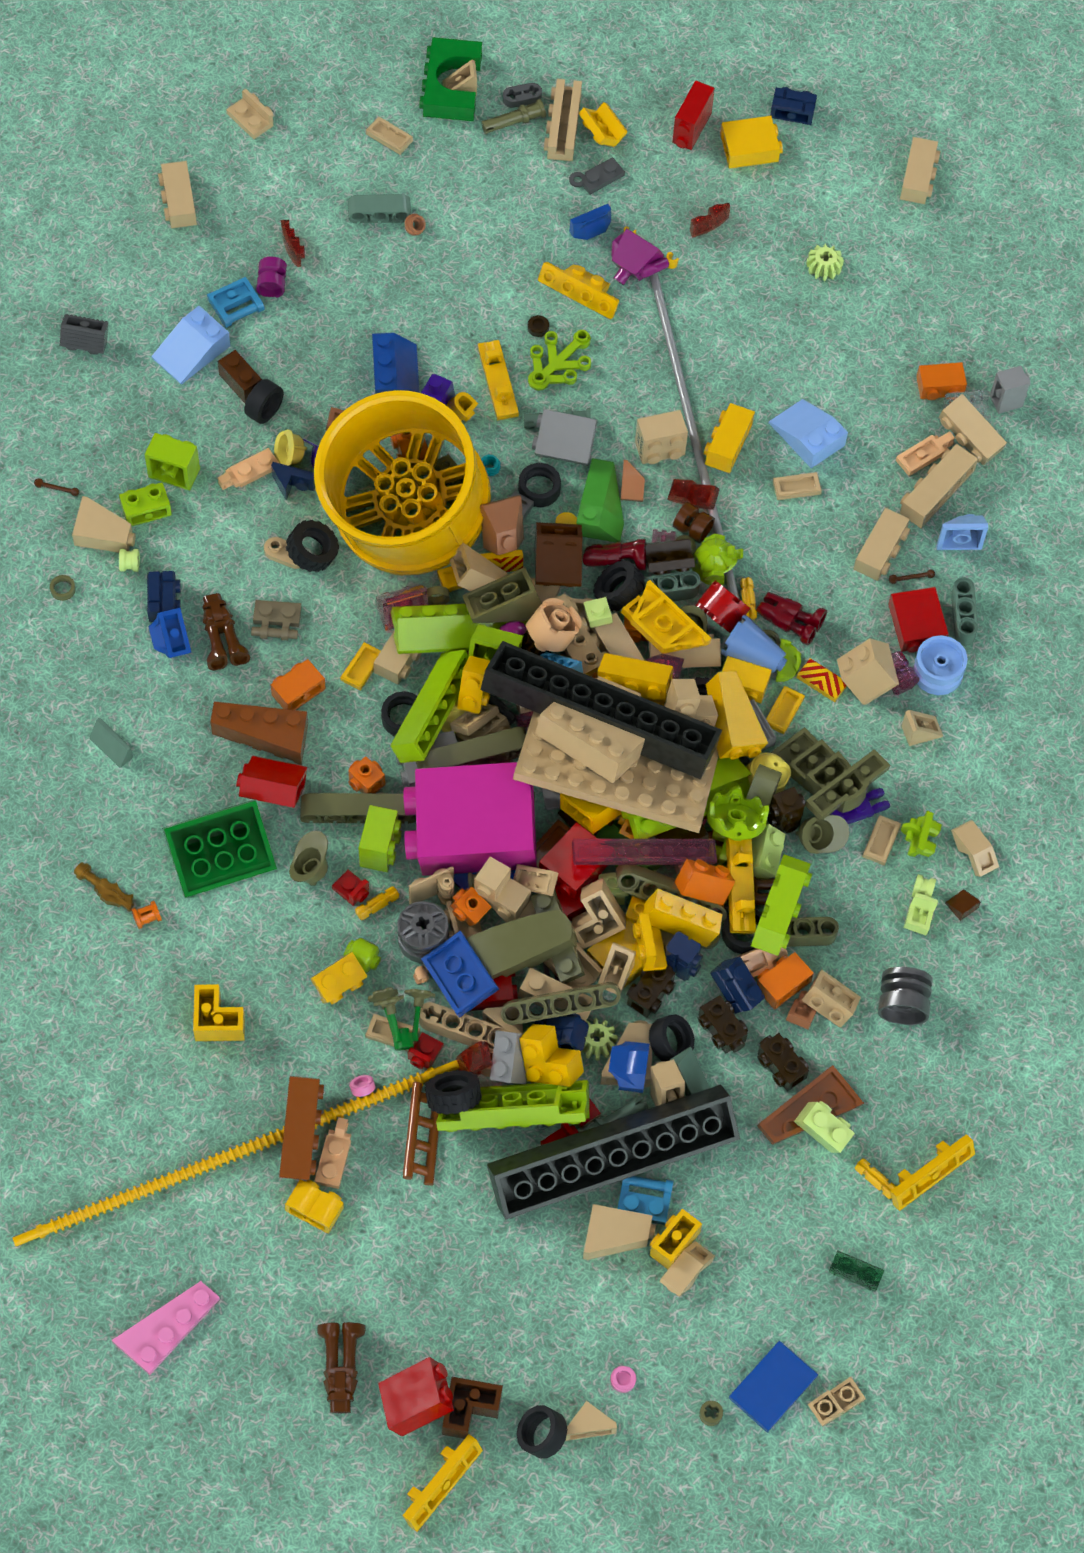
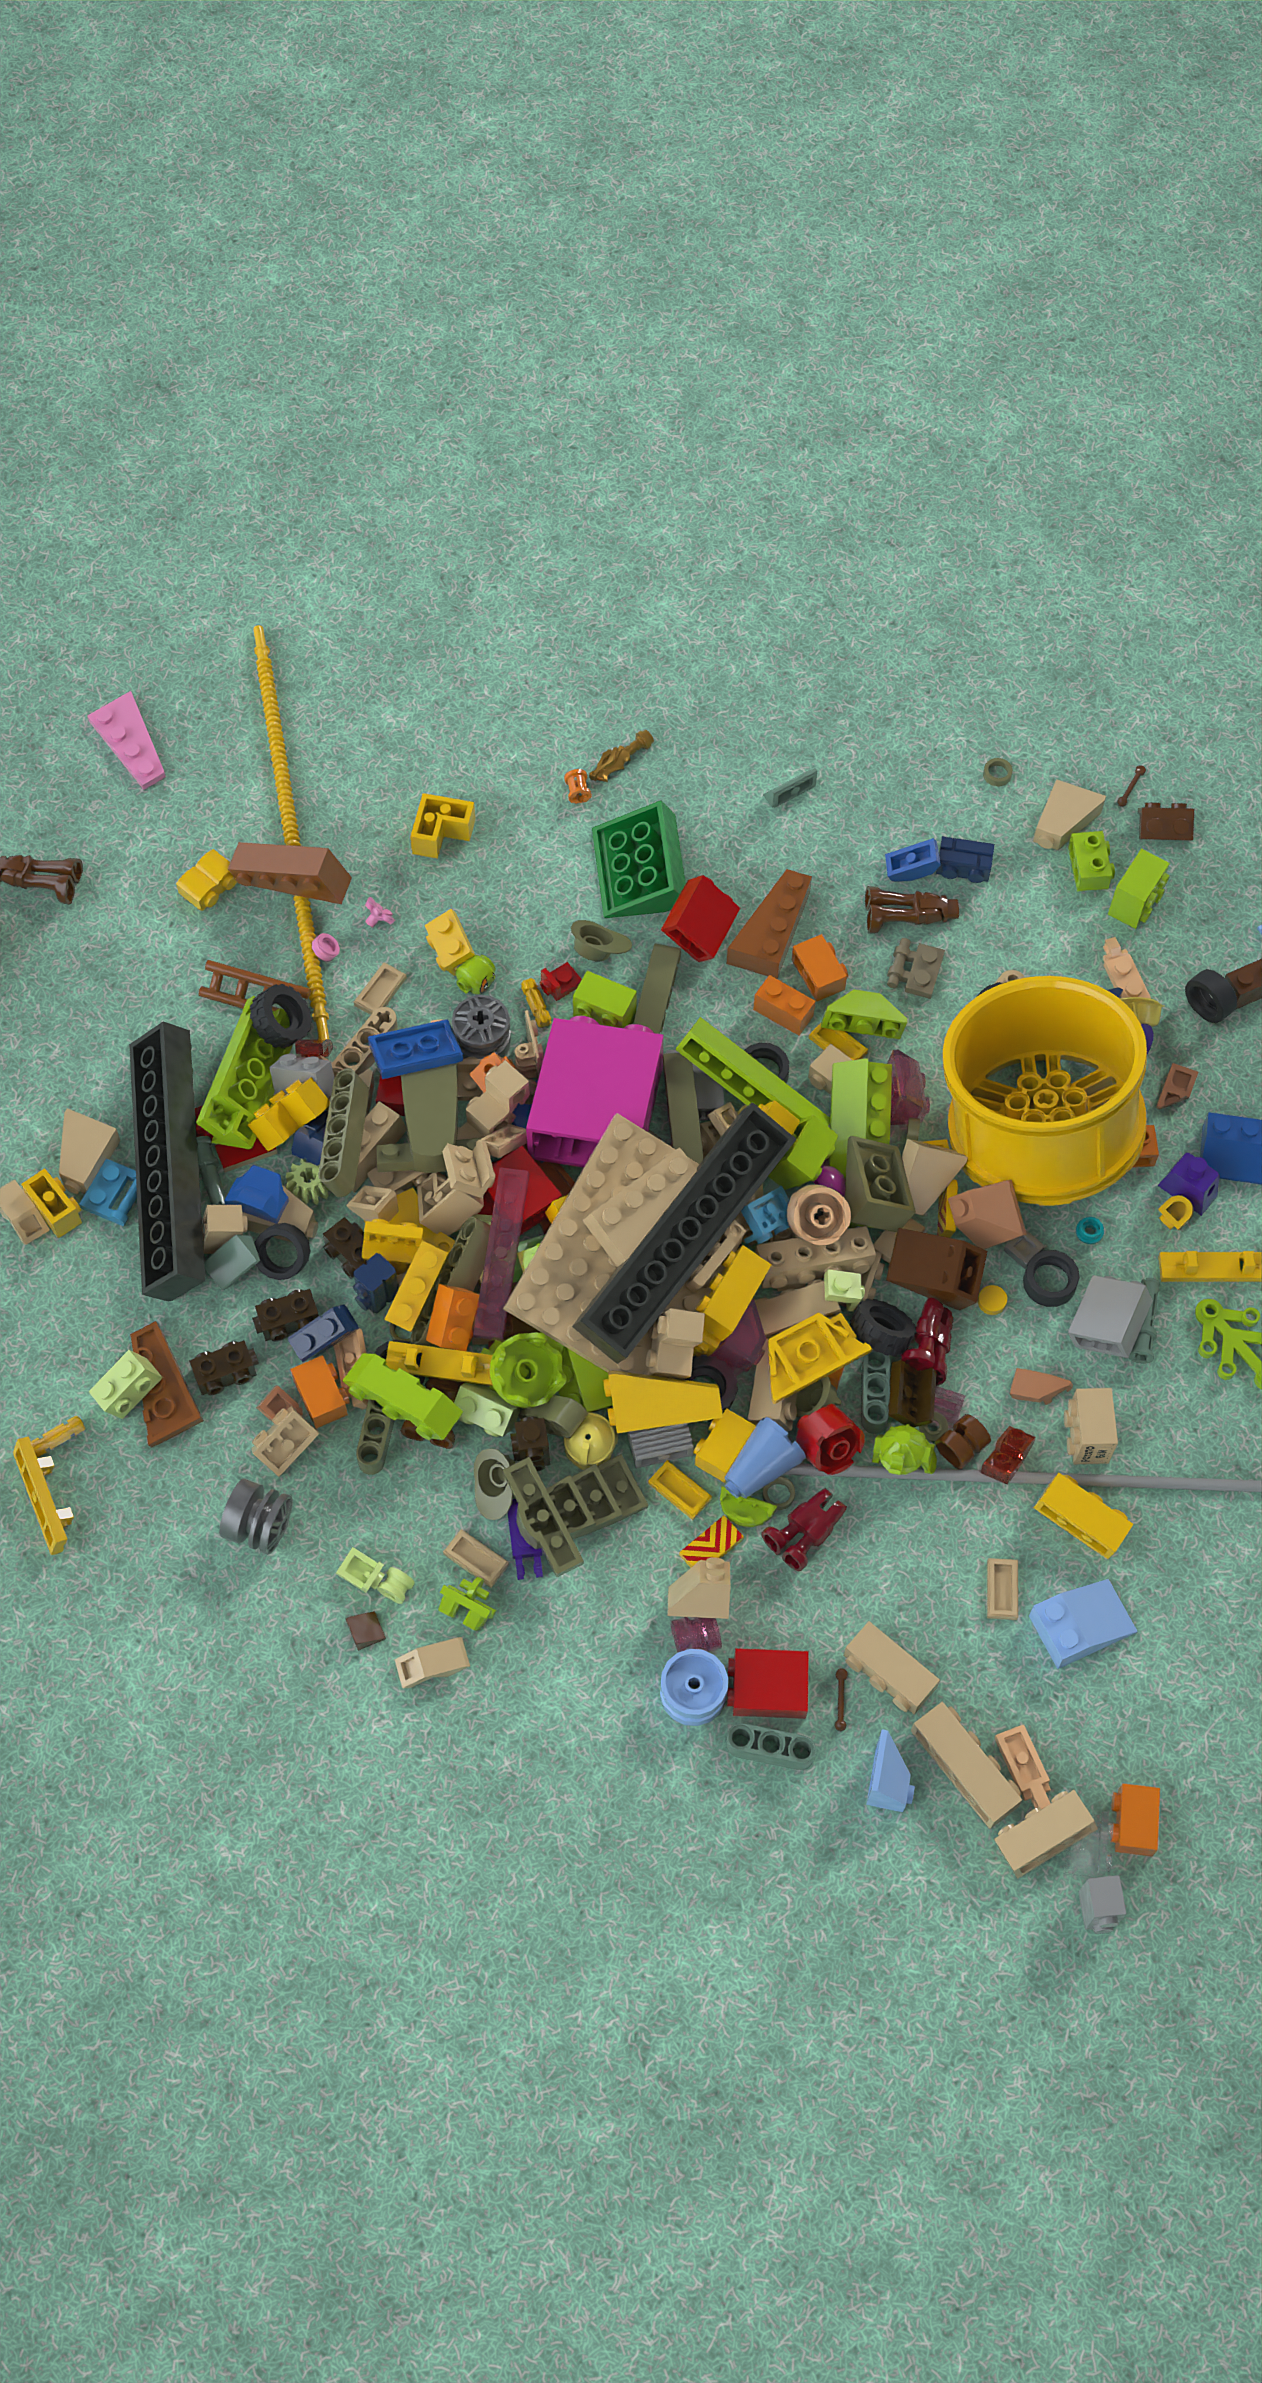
camera: 105 degrees right, 0 degrees up
yellowish green wheel [119,549,140,572] -> none
light nougat hinge [314,1117,351,1189] -> none
orange brick [348,756,386,793] -> none
plant [368,987,436,1051] -> none
red bracket [408,1032,444,1069] -> none
bright green wedge [576,458,624,543] -> none
yellow axle [740,577,757,620] -> none
tan slope [901,710,943,746] -> none
none -> bright pink plant [365,897,395,928]
none -> tan bracket [442,1140,495,1198]
none -> orange brick [753,975,816,1036]
none -> lime slope [821,989,908,1039]
none -> reddish brown bracket [1137,802,1195,841]

